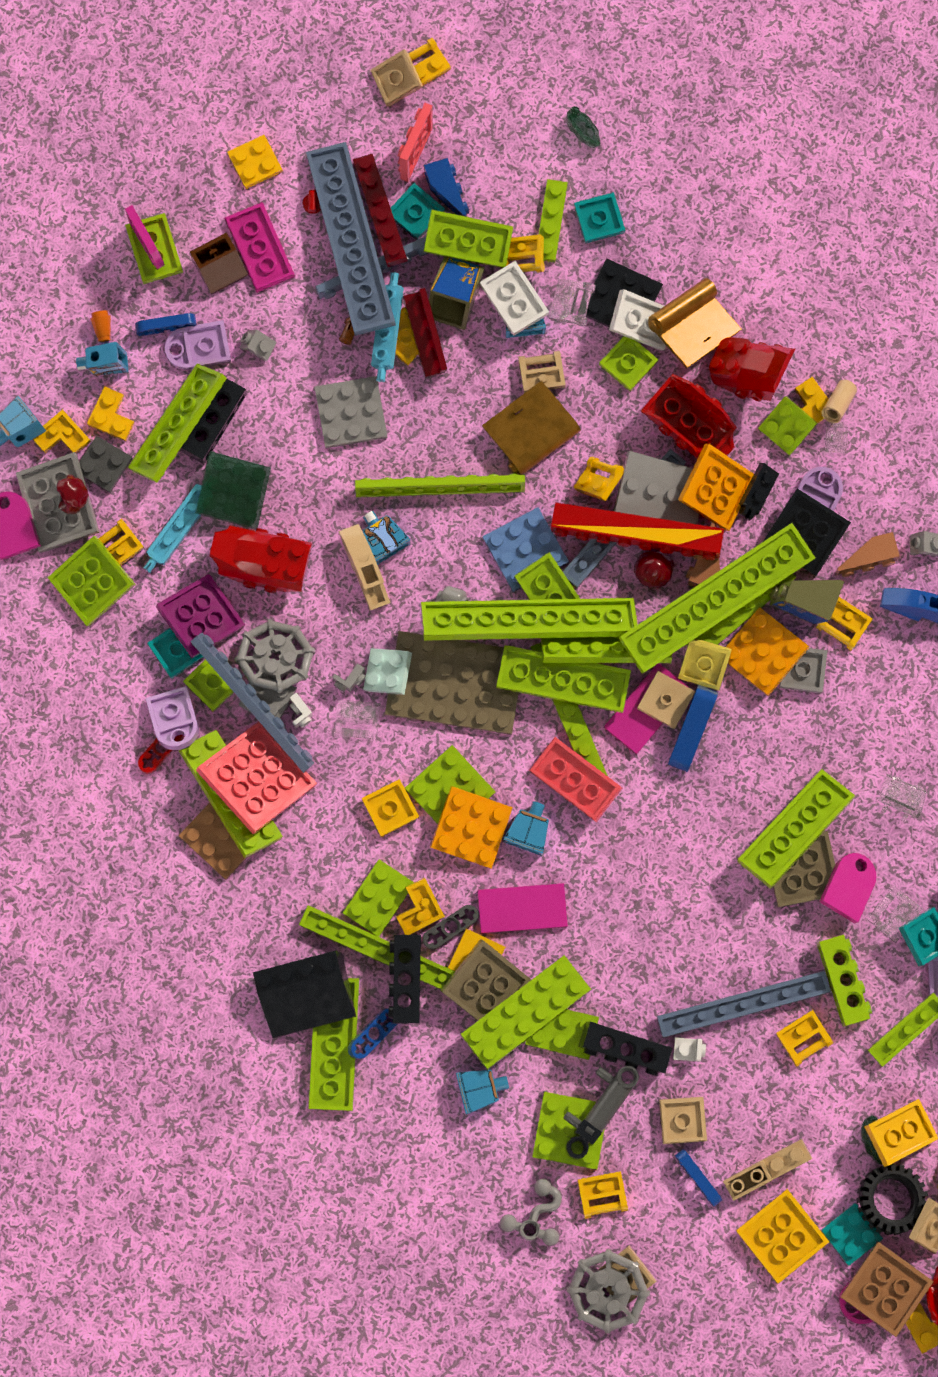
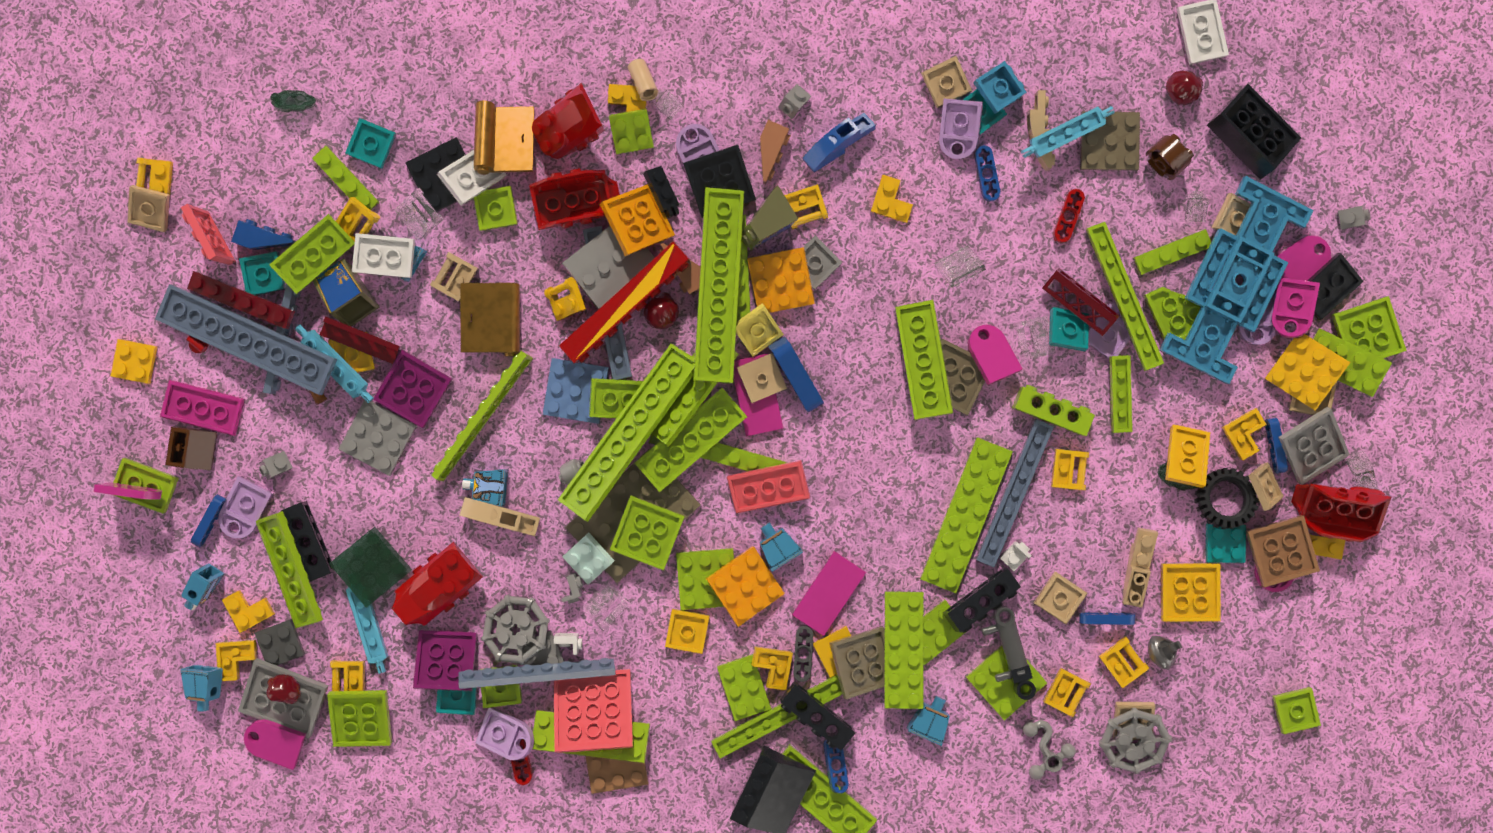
camera: 45 degrees left, 10 degrees up
orange cone [90,310,111,342] -> none
none -> magenta plate [373,350,453,428]
none -> lime plate [610,495,685,570]
none -> yellow plate [870,175,913,223]
none -> lime plate [920,437,1013,593]
none -> yellow plate [1098,636,1149,688]
none -> flat silver piece [1148,636,1183,670]

